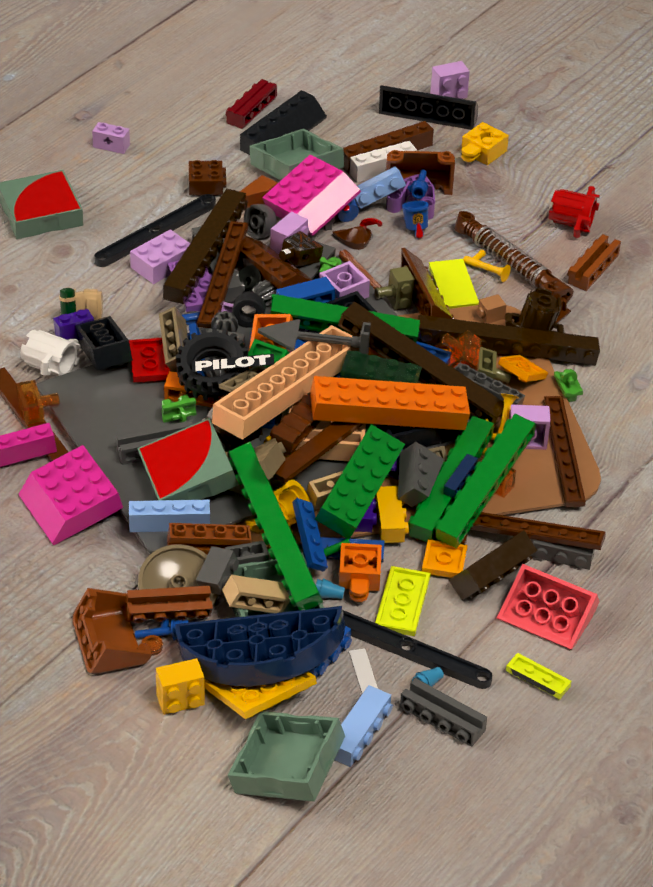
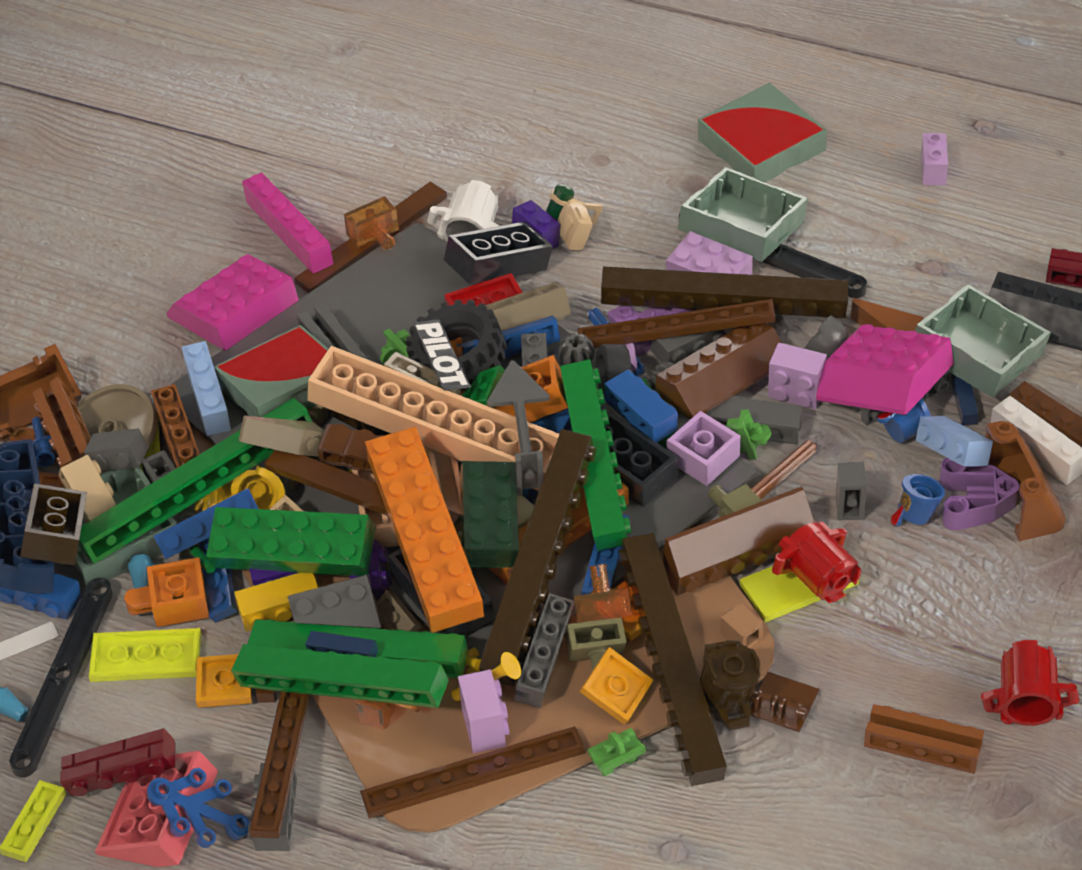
camera: 80 degrees right, 5 degrees up
reddish brown brick [189,160,226,196] -> none
dark brown torso [279,231,324,266] -> none
reddish brown piece [333,218,383,250] -> none
blue piece [408,169,428,199] -> none
dark brown brick [449,530,537,600] -> none
reddish brown piece [454,211,574,302] -> none
yellow piece [463,249,511,282] -> none
none -> dark brown brick [21,483,87,565]
none -> dark red brick [60,728,176,796]
none -> blue plant [147,768,249,848]
none -> sand green tile [678,167,808,262]
none -> red container [772,521,861,603]
none -> dark grey brick [835,462,867,520]

